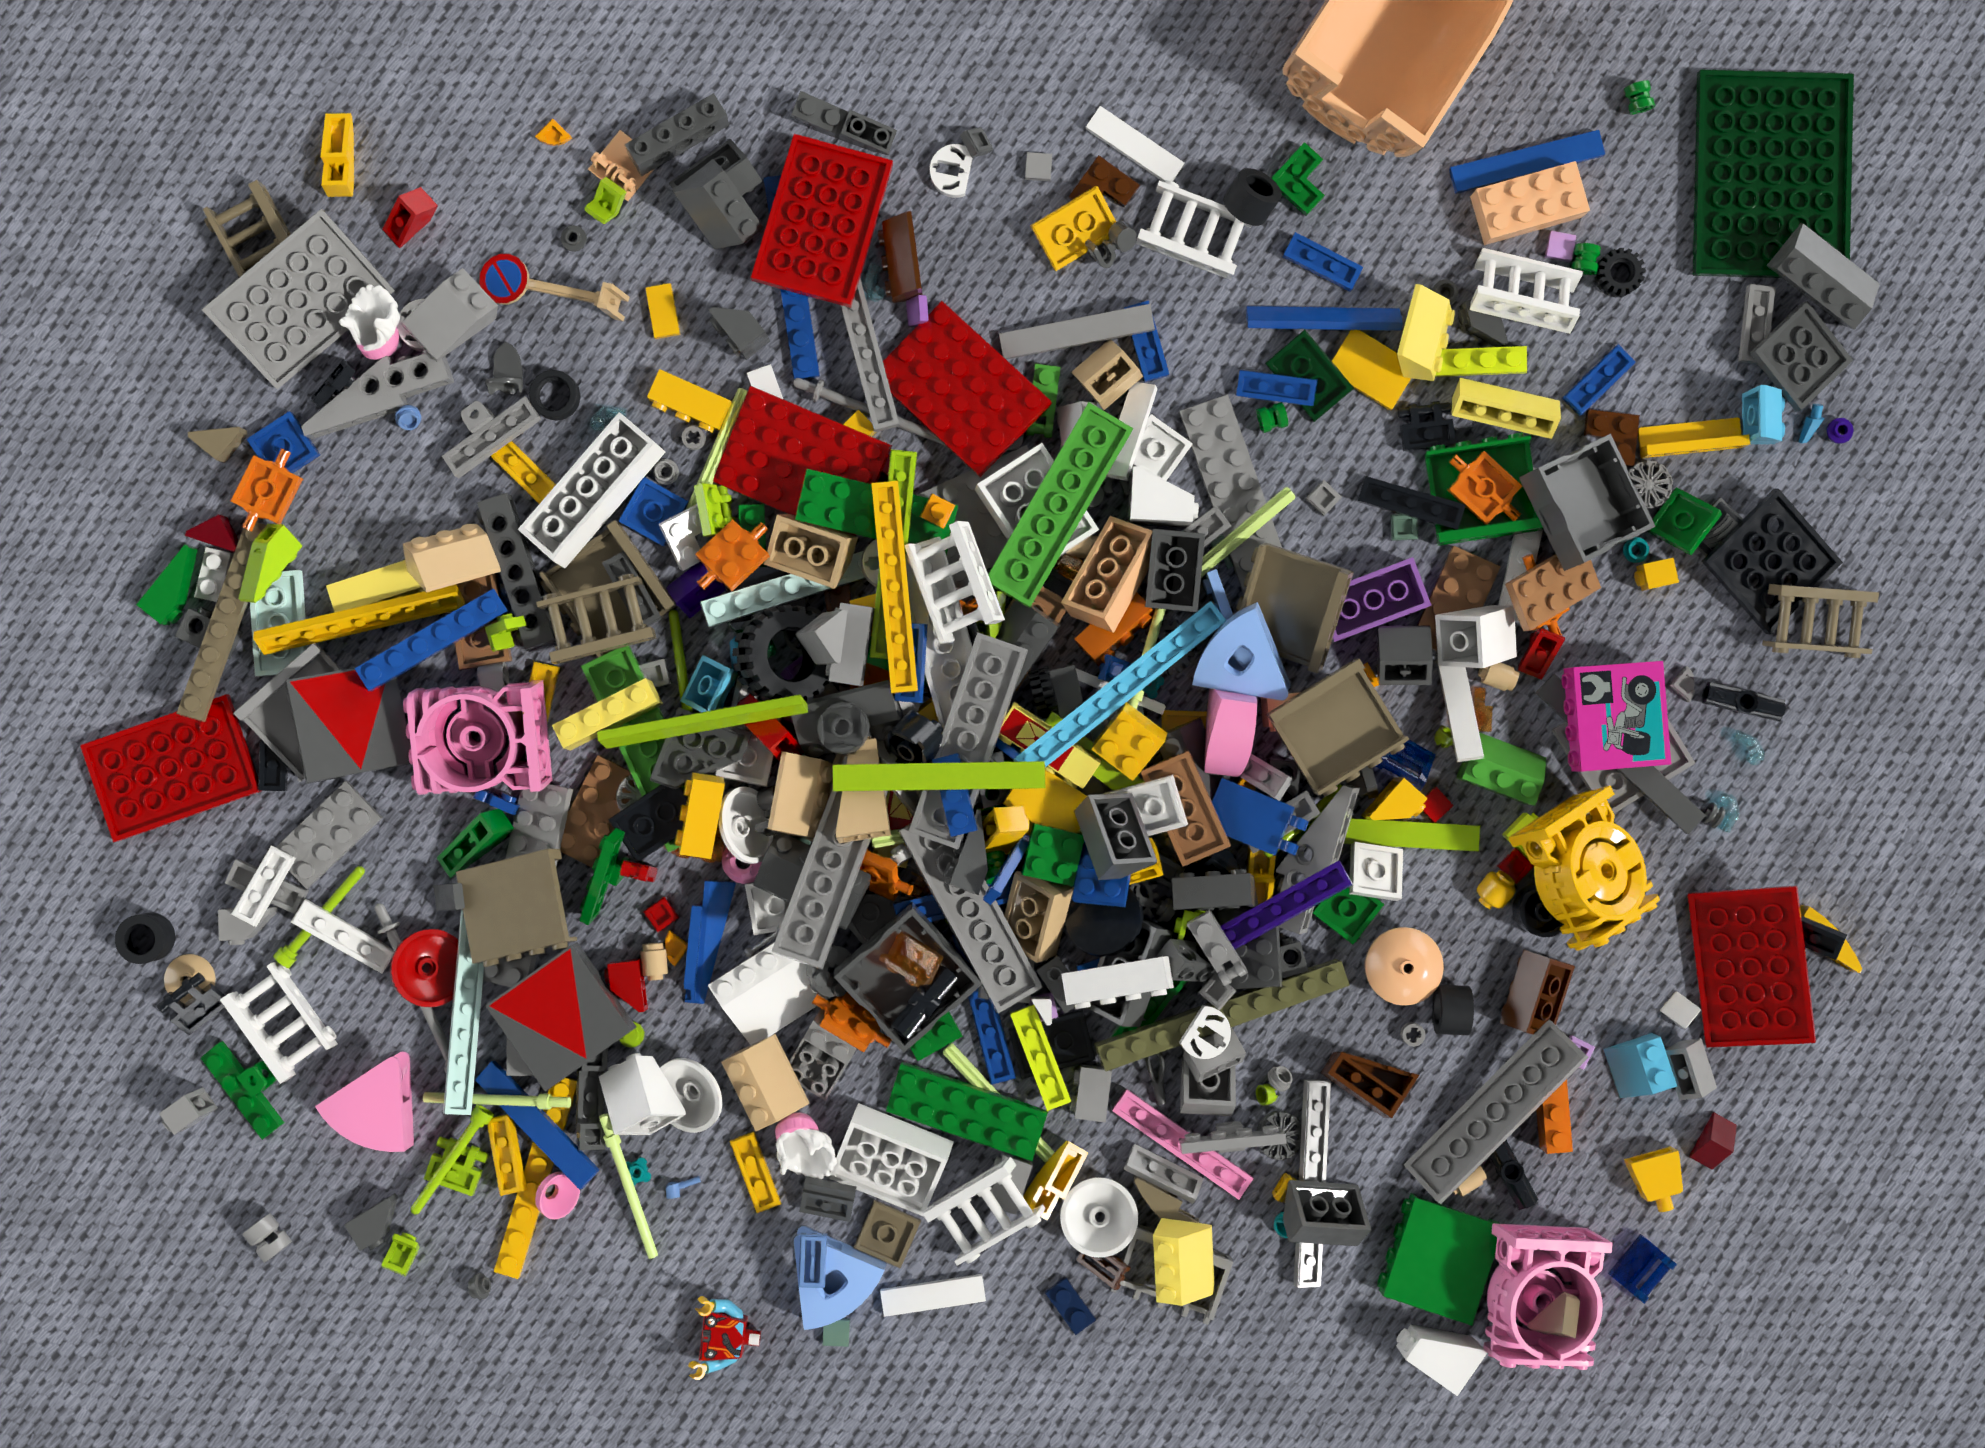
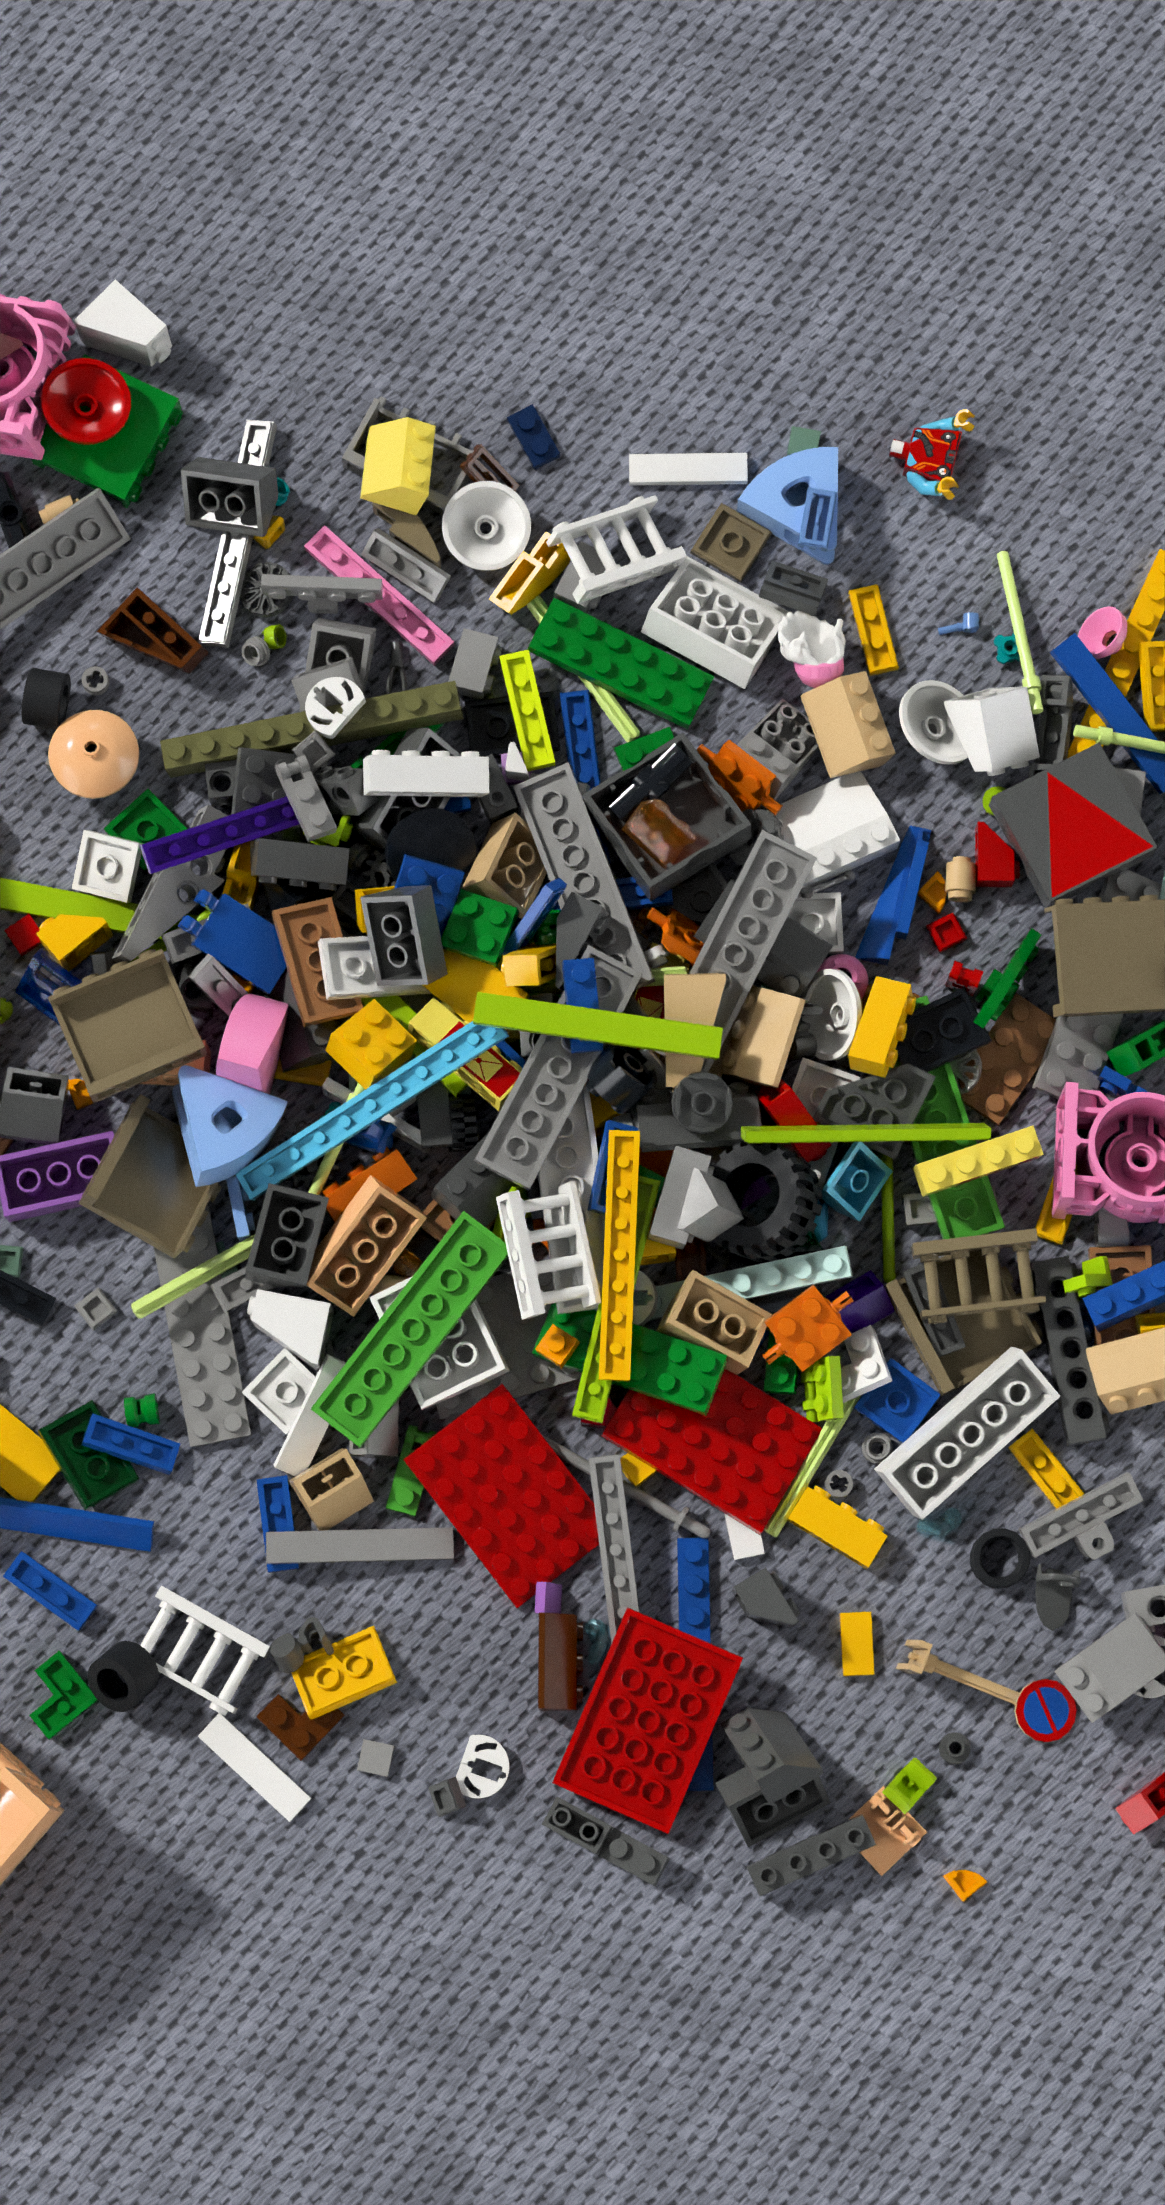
camera: 170 degrees left, 10 degrees down
none -> red dish [41,358,131,445]

